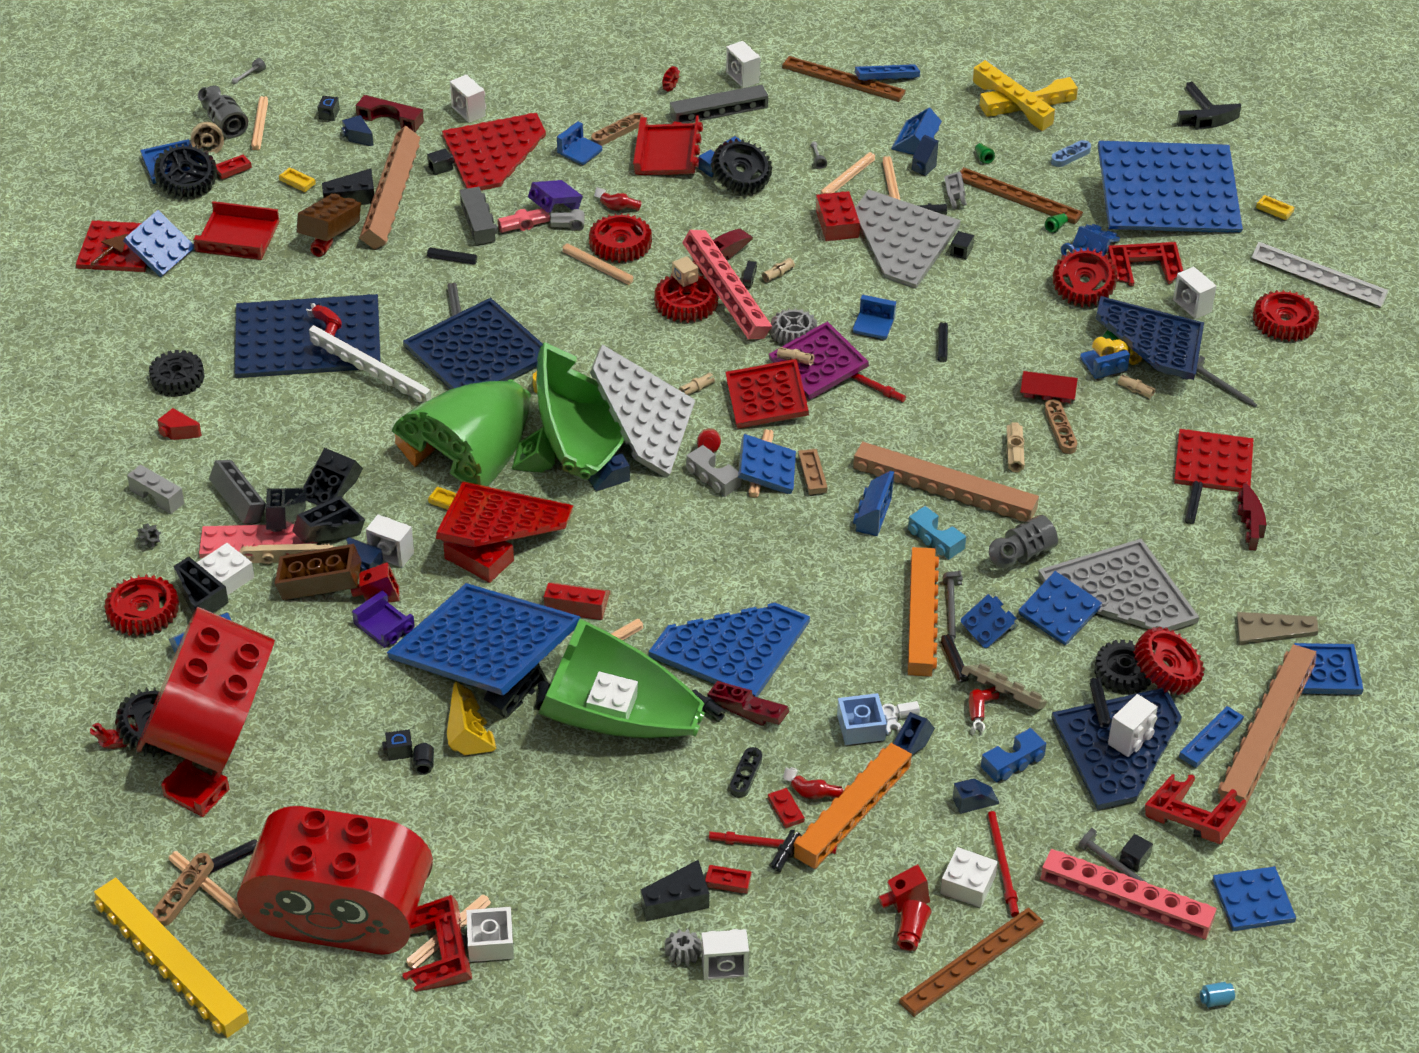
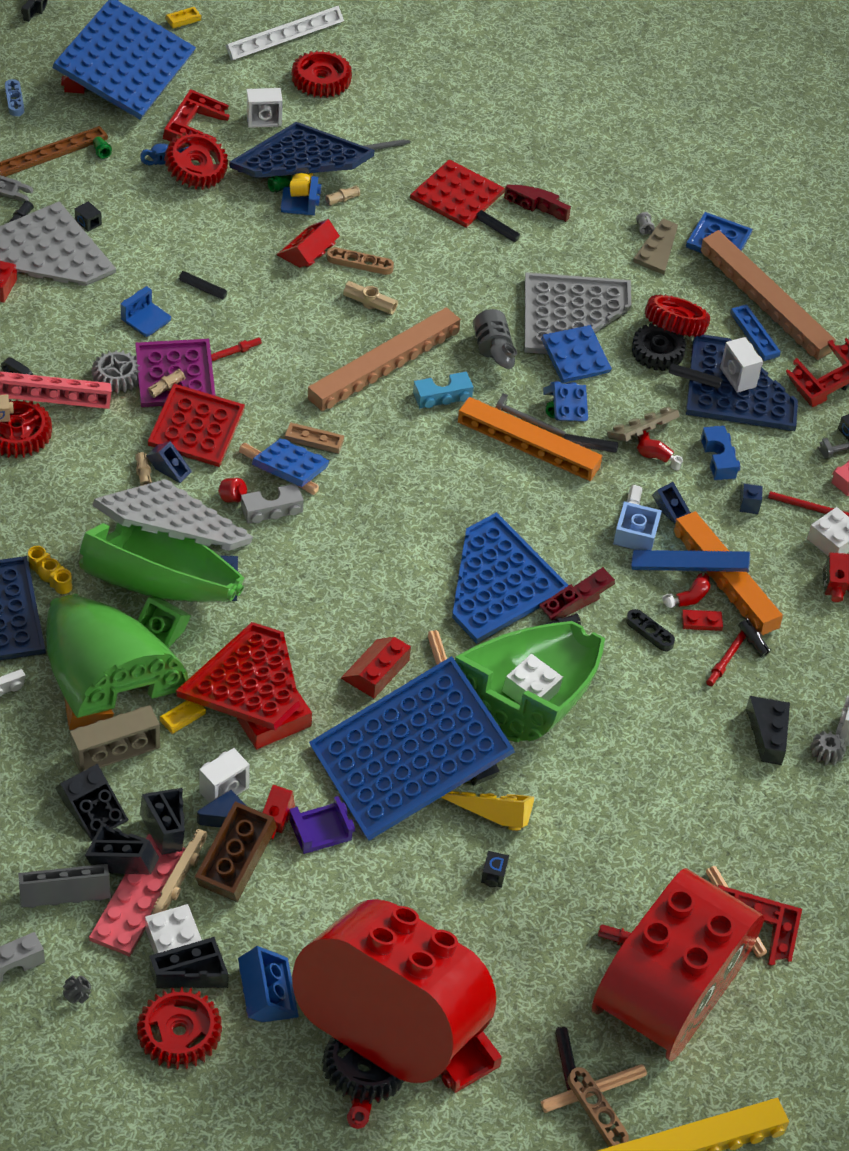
camera: 70 degrees left, 5 degrees up
black brick [413,743,434,775] -> none
white brick [466,907,514,962] -> none
red plate [705,865,752,894] -> none
tan pin [762,258,795,283] -> none
blue slope [853,471,894,536] -> none
blue bracket [1072,224,1120,256] -> none
none -> dark tan brick [70,705,160,773]
none -> dark blue slope [146,441,192,483]
none -> blue tile [631,550,750,572]
none -> light grey bush [636,212,655,234]

